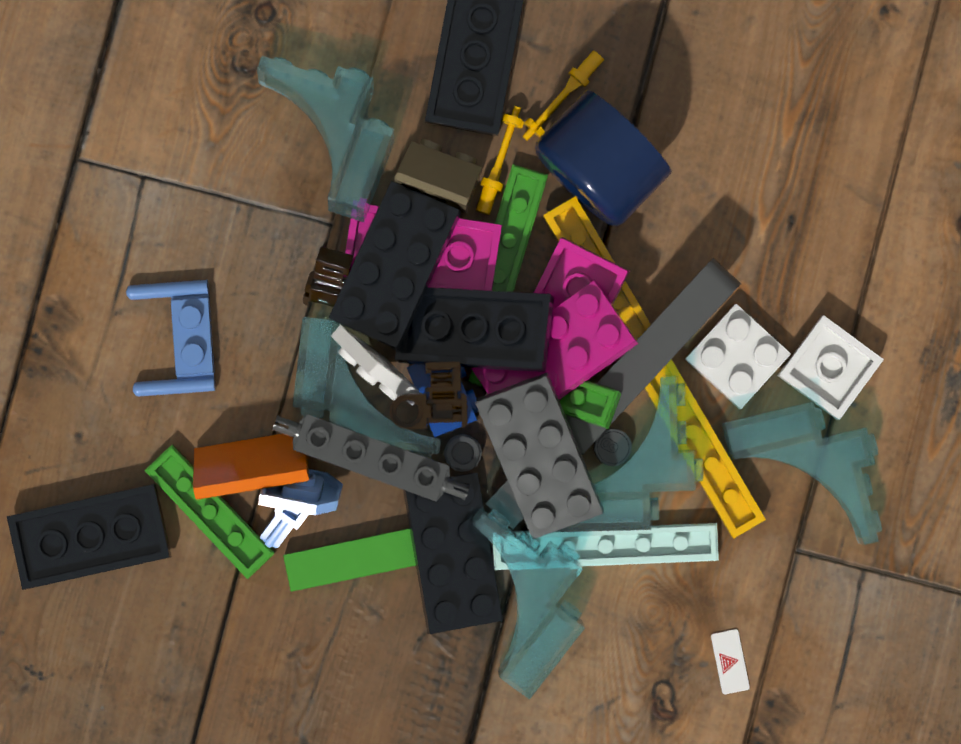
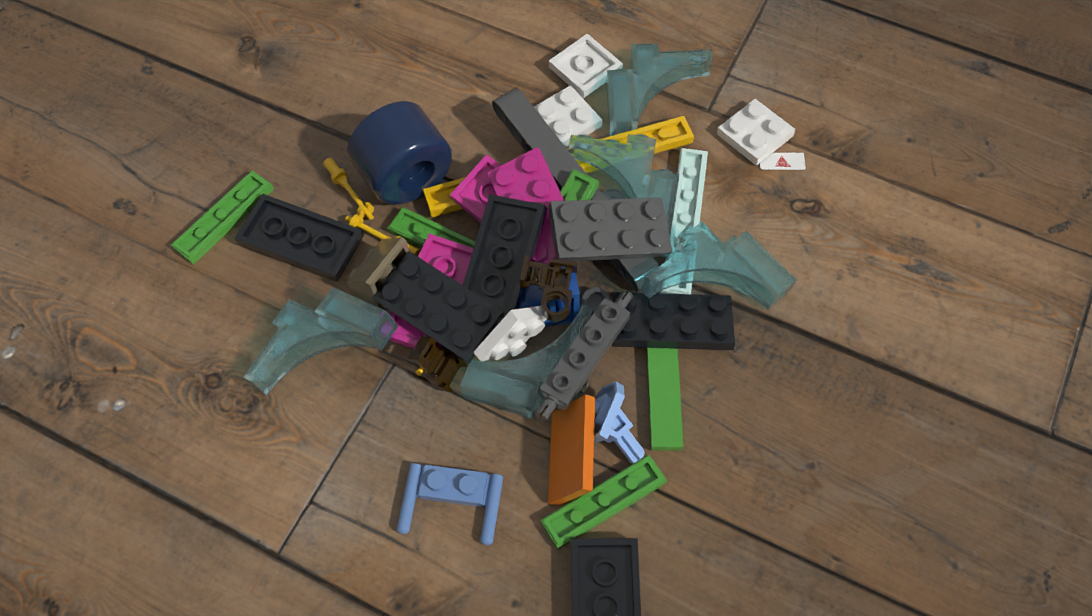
camera: 70 degrees left, 25 degrees down
none -> white plate [717,99,795,166]

